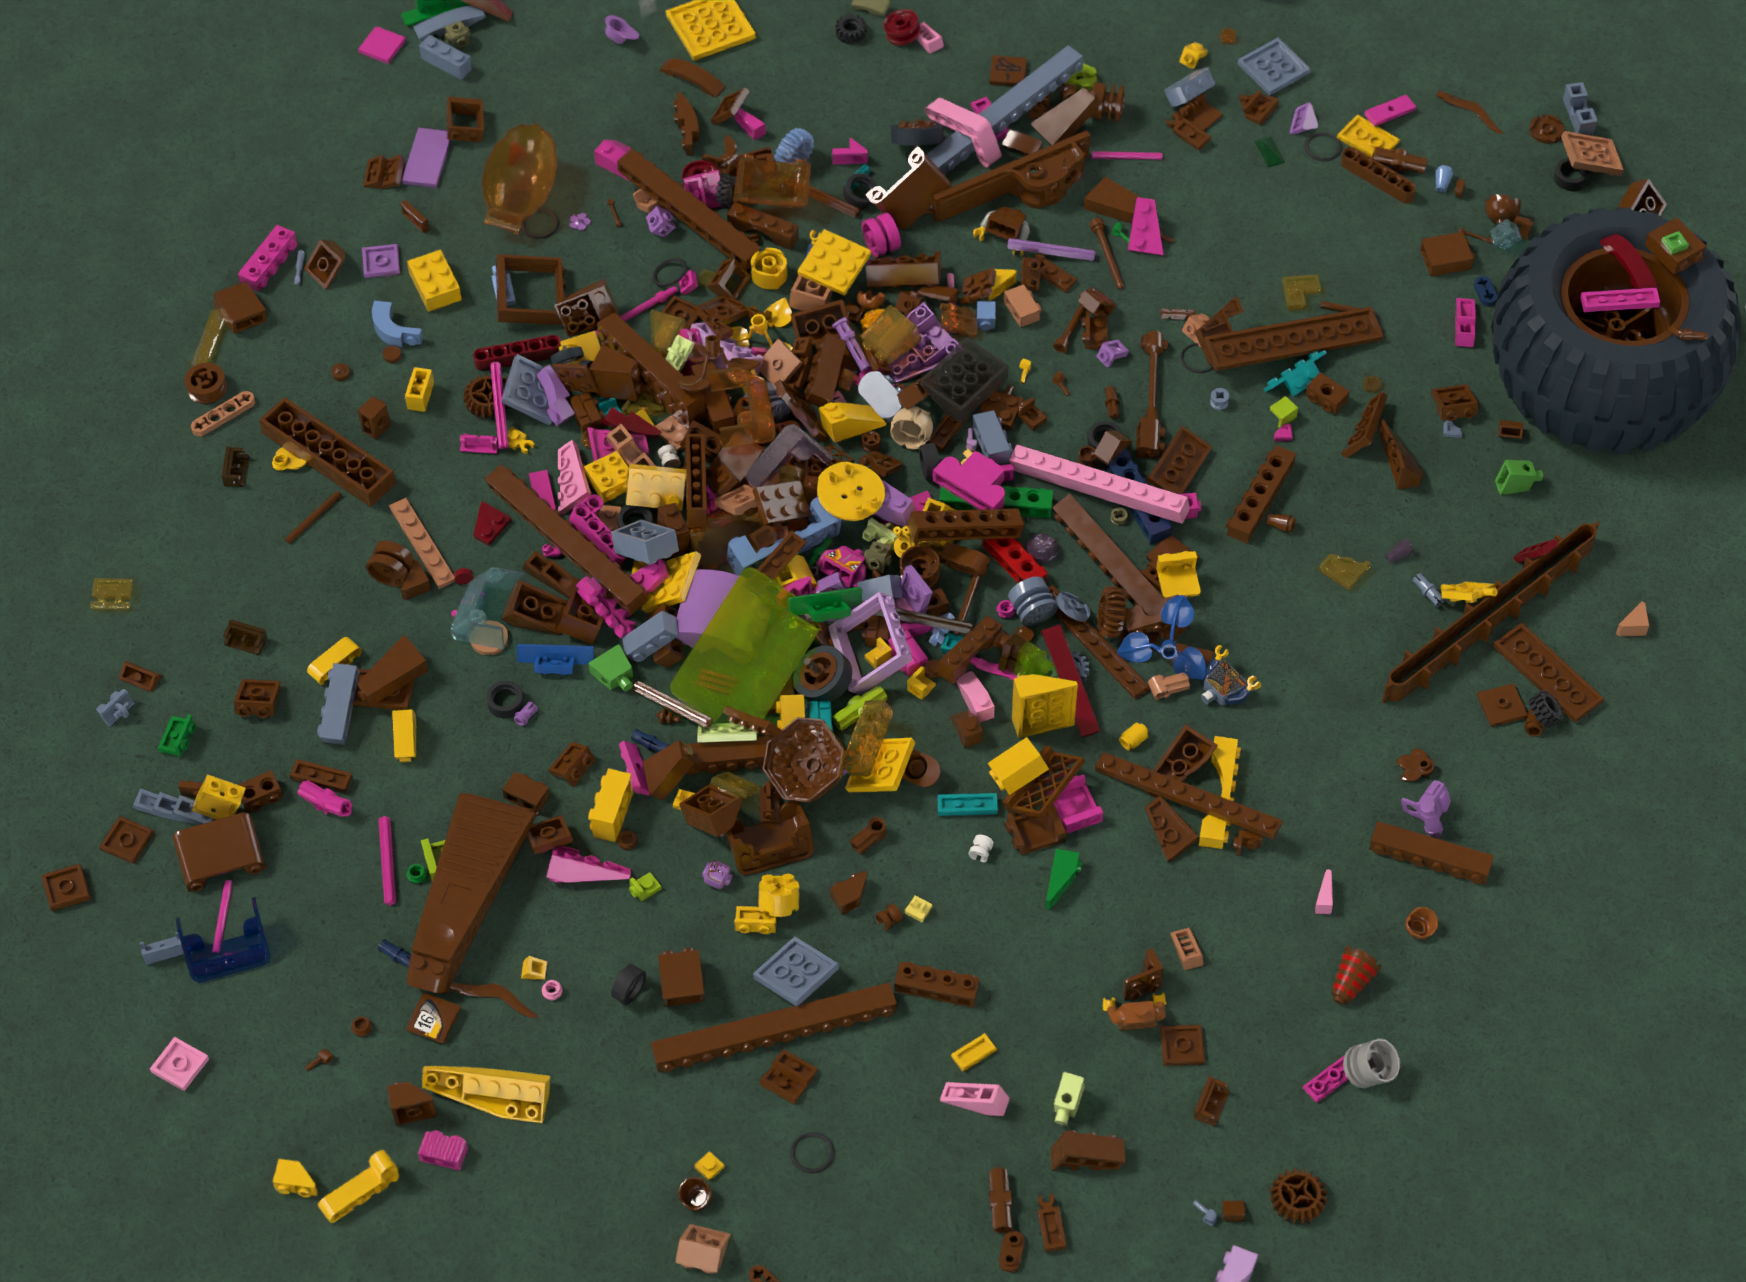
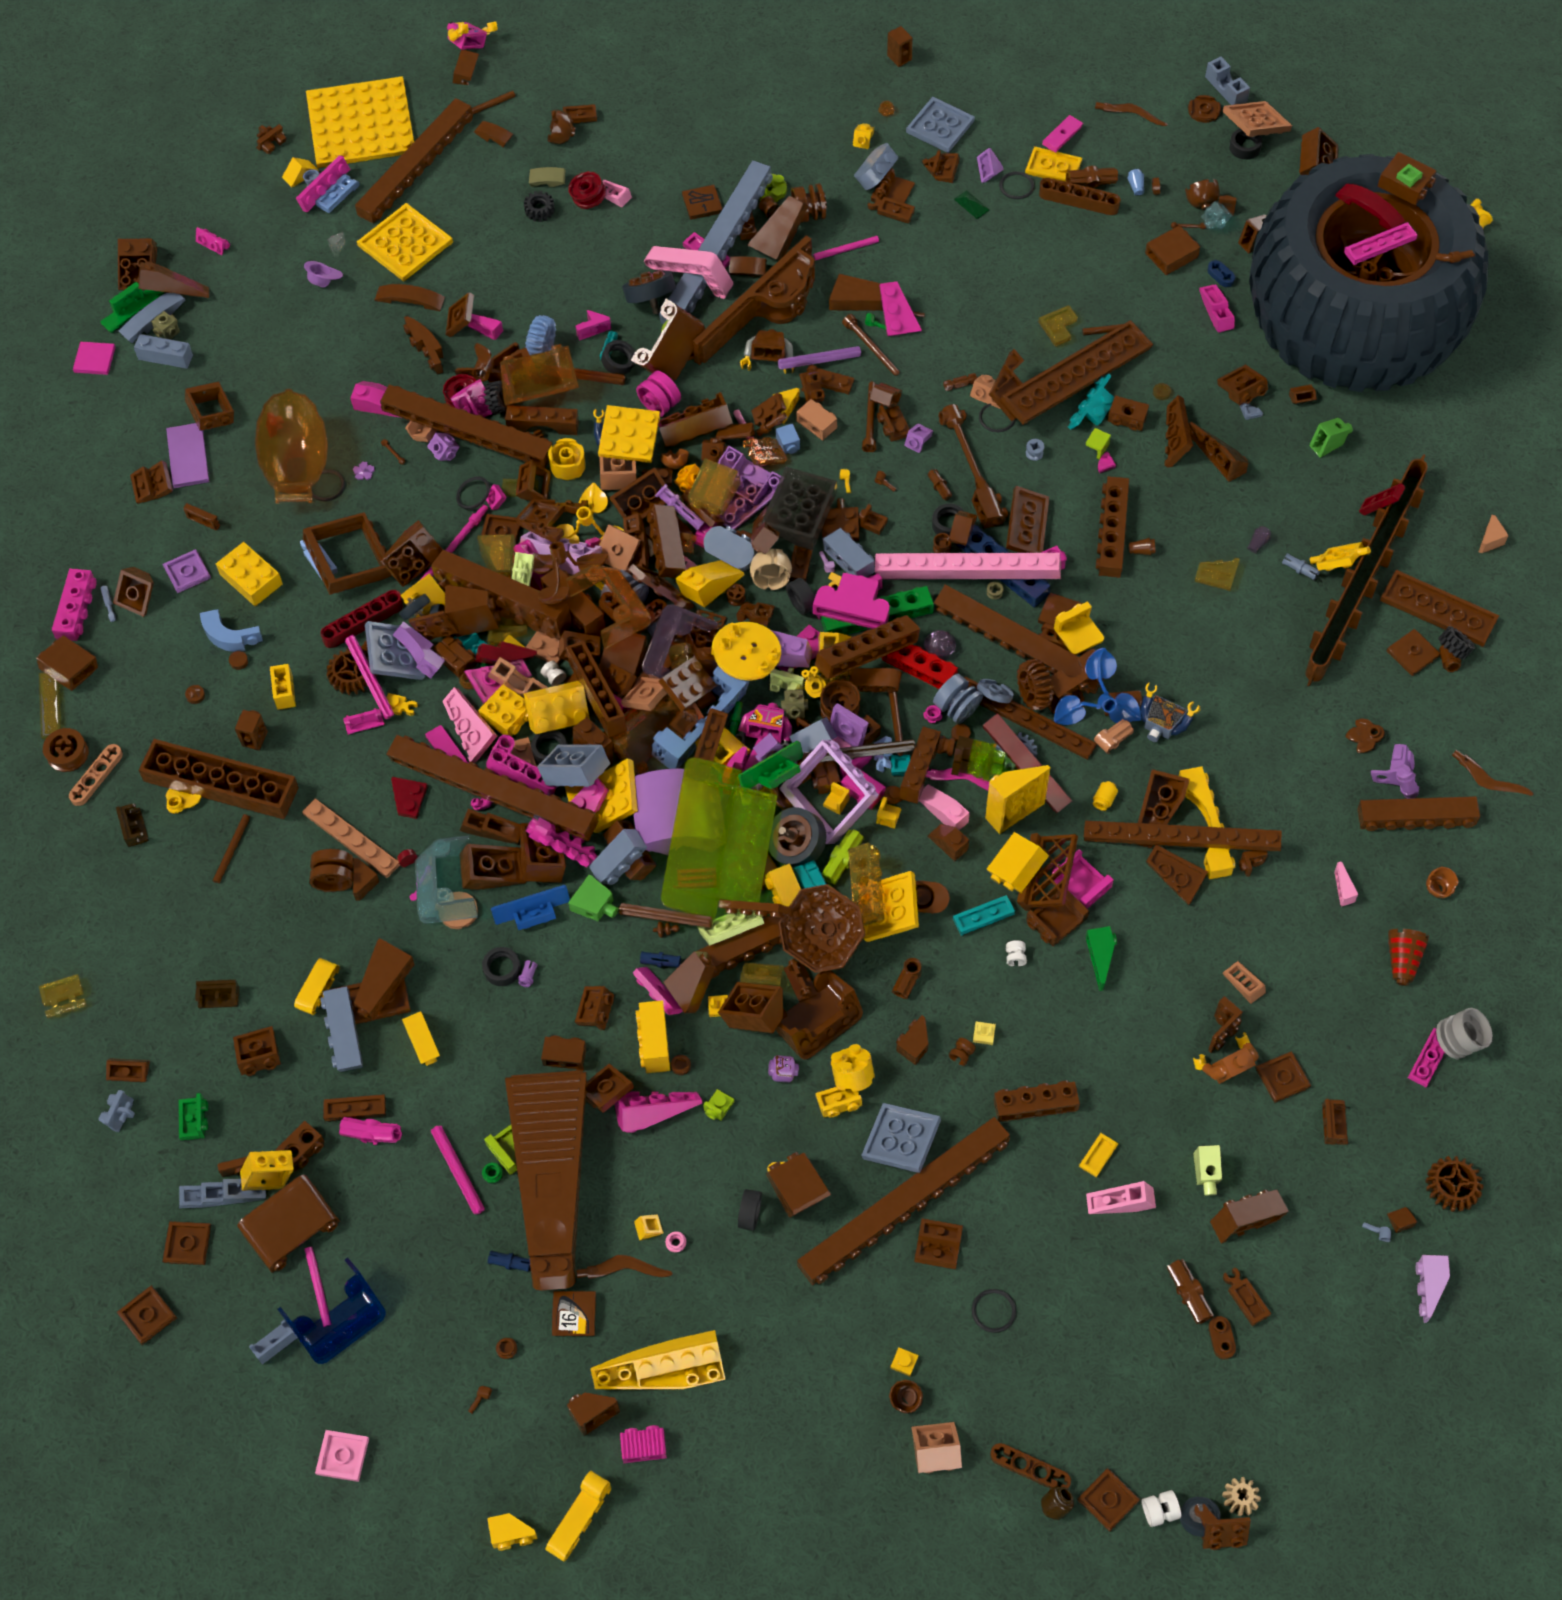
camera: 20 degrees left, 5 degrees up
none -> reddish brown piece [1452,750,1533,796]

